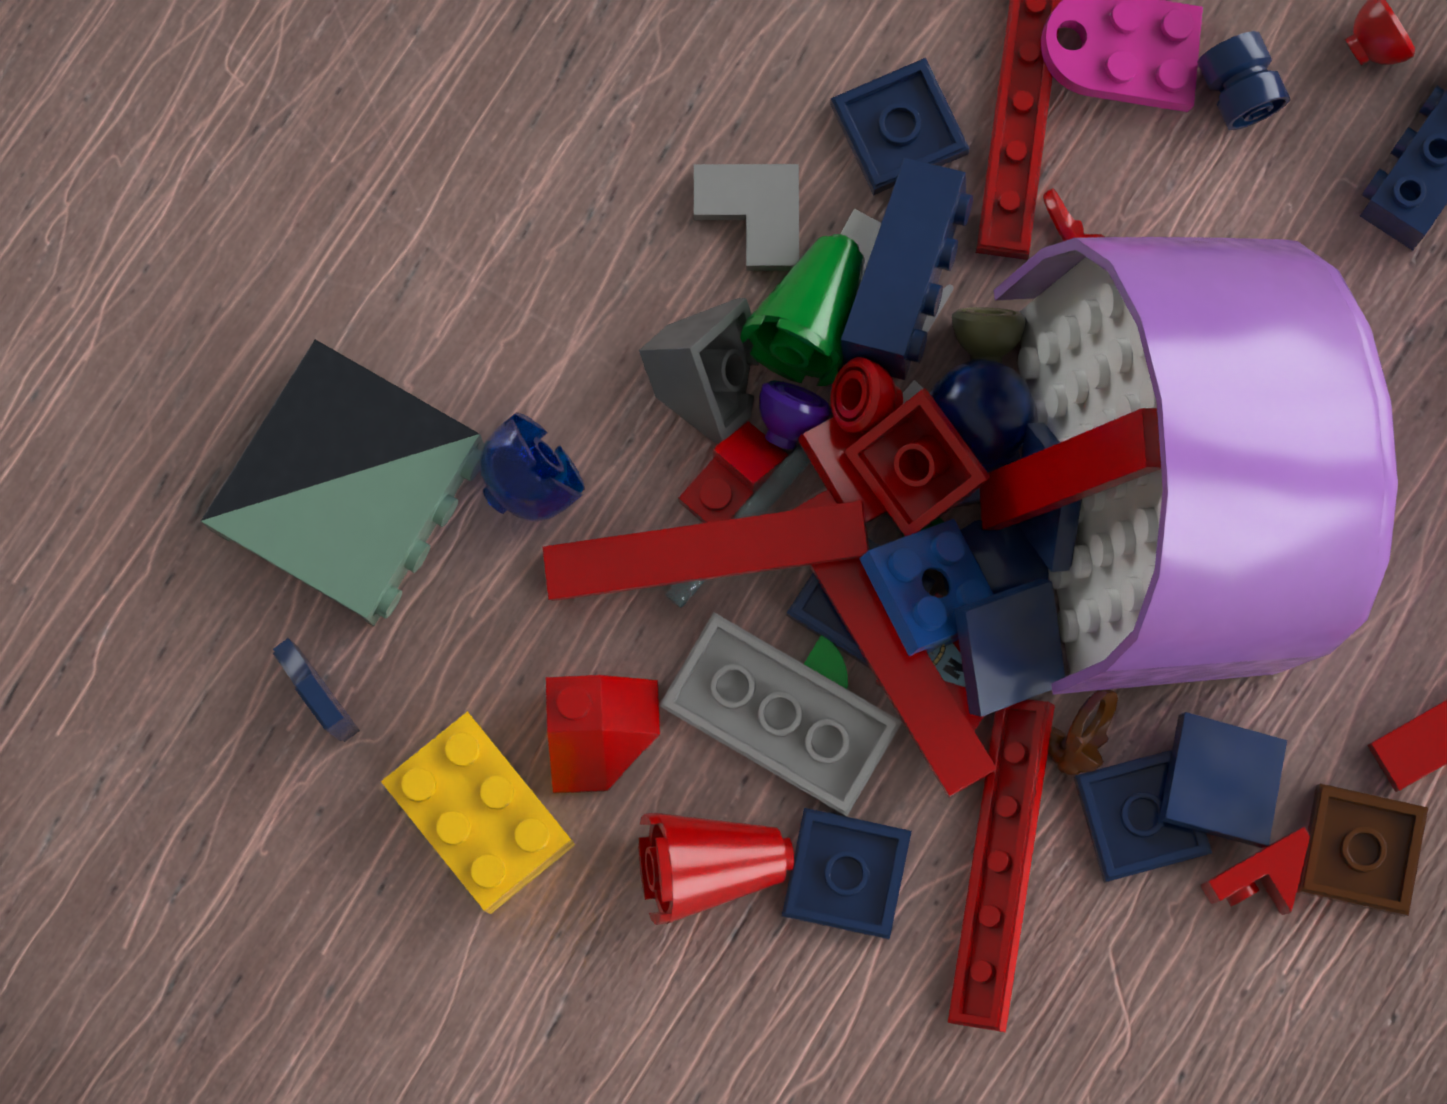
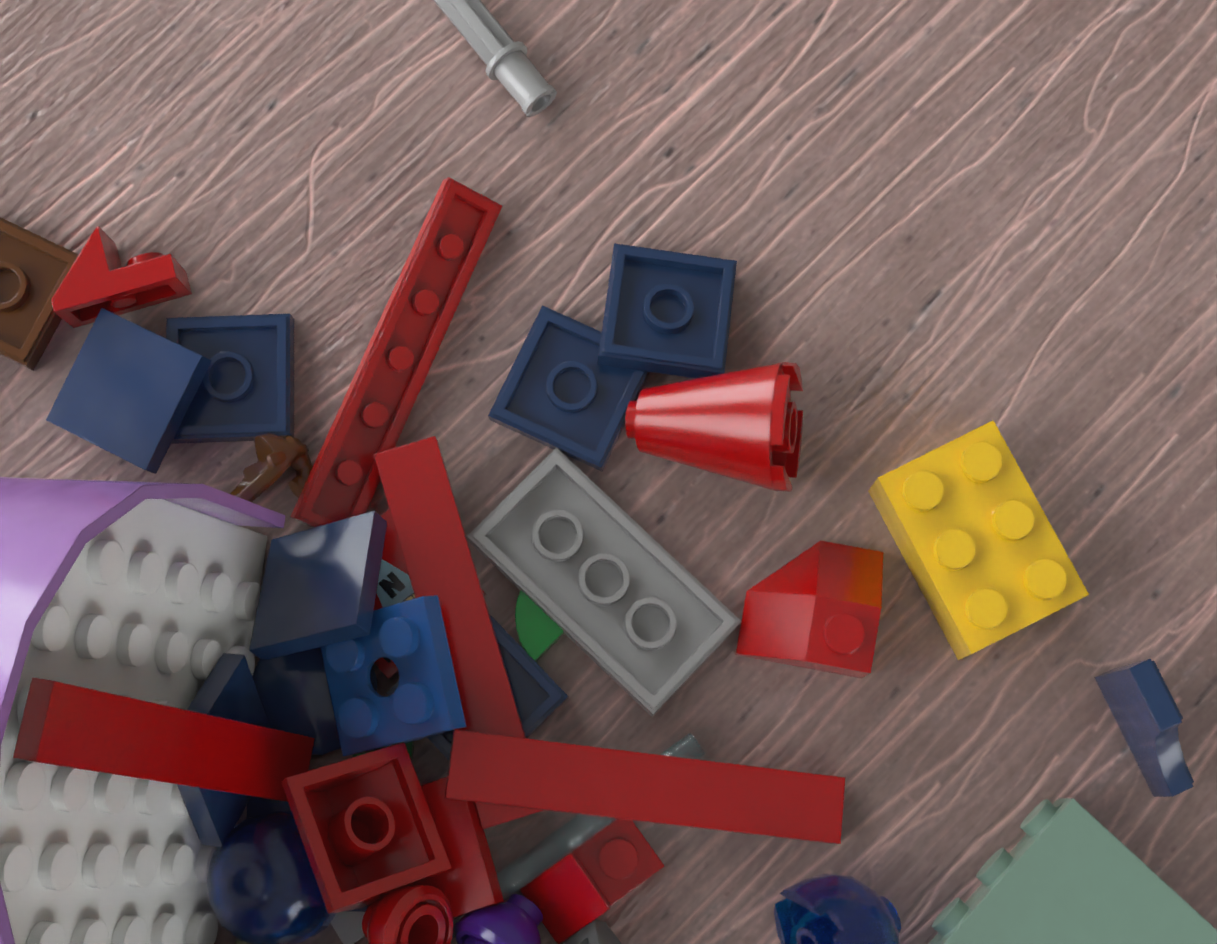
camera: 165 degrees left, 0 degrees up
none -> dark blue tile [597,243,737,378]

